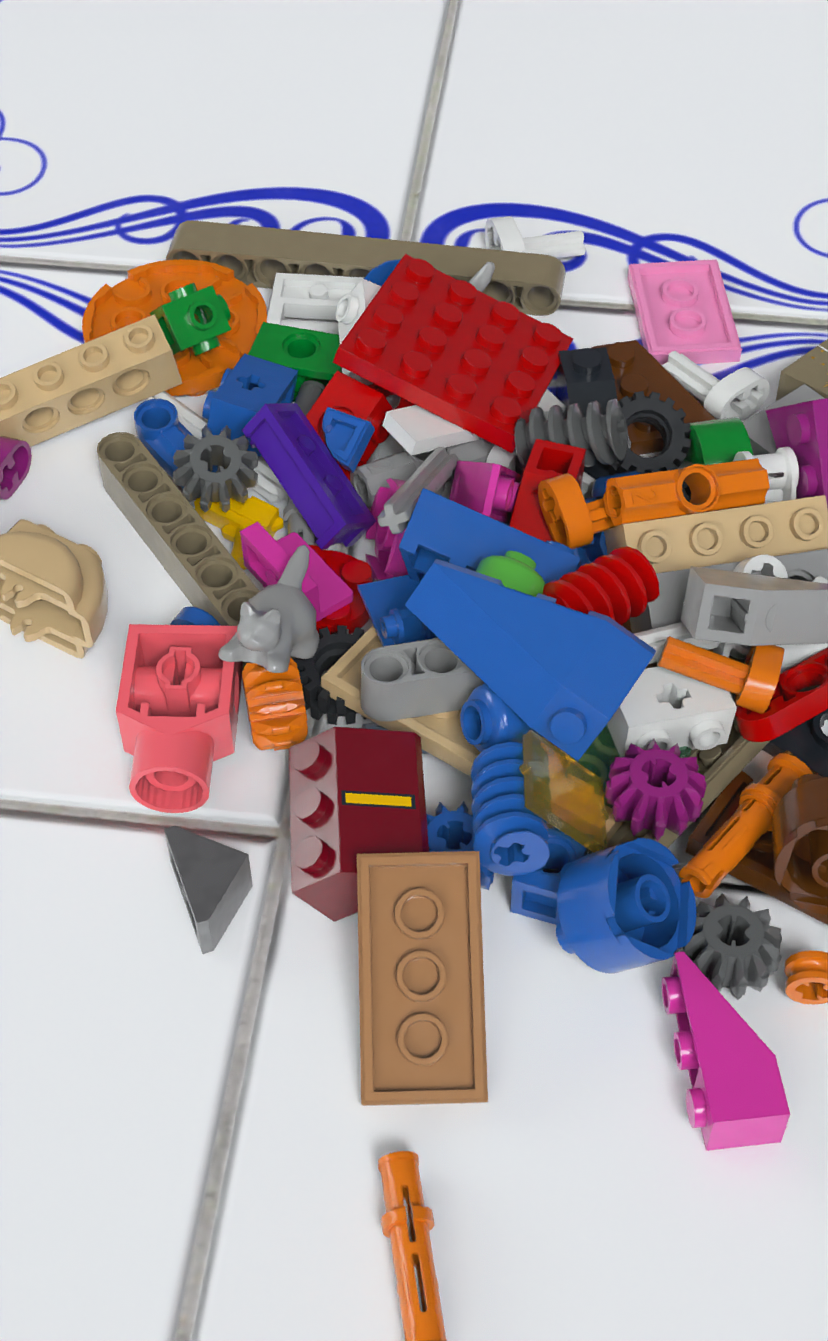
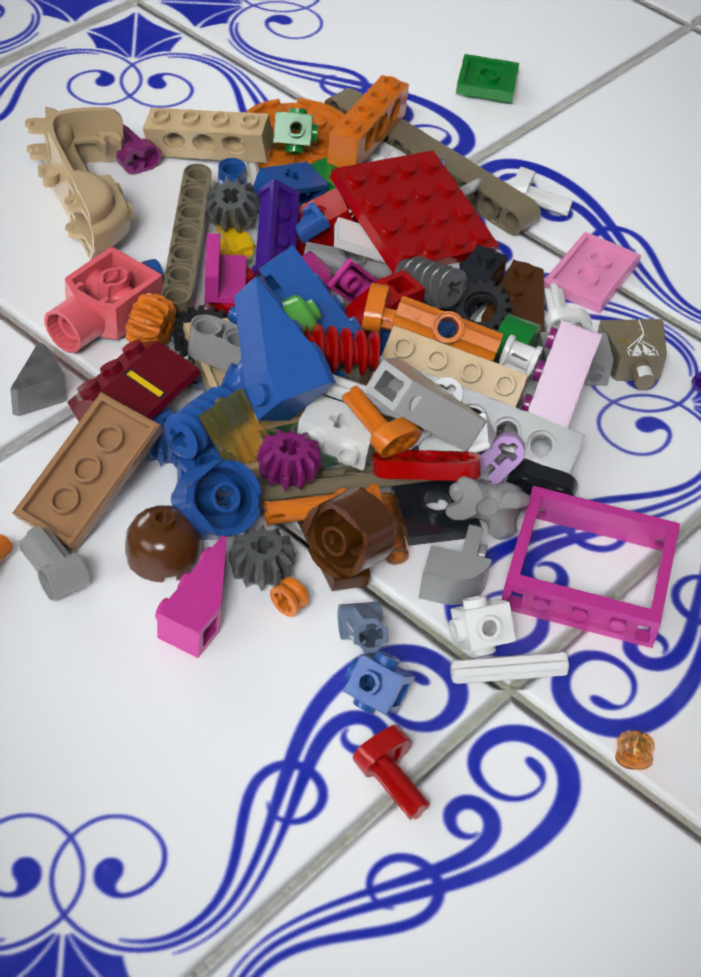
camera: 30 degrees right, 5 degrees down
light grey animal [218,545,320,673] -> none
light grey axle [377,447,458,534] -> none
none -> light grey piece [20,526,90,601]
none -> reddish brown cylinder [125,505,202,582]
none -> orange brick [327,75,409,167]
none -> green plate [456,54,520,103]

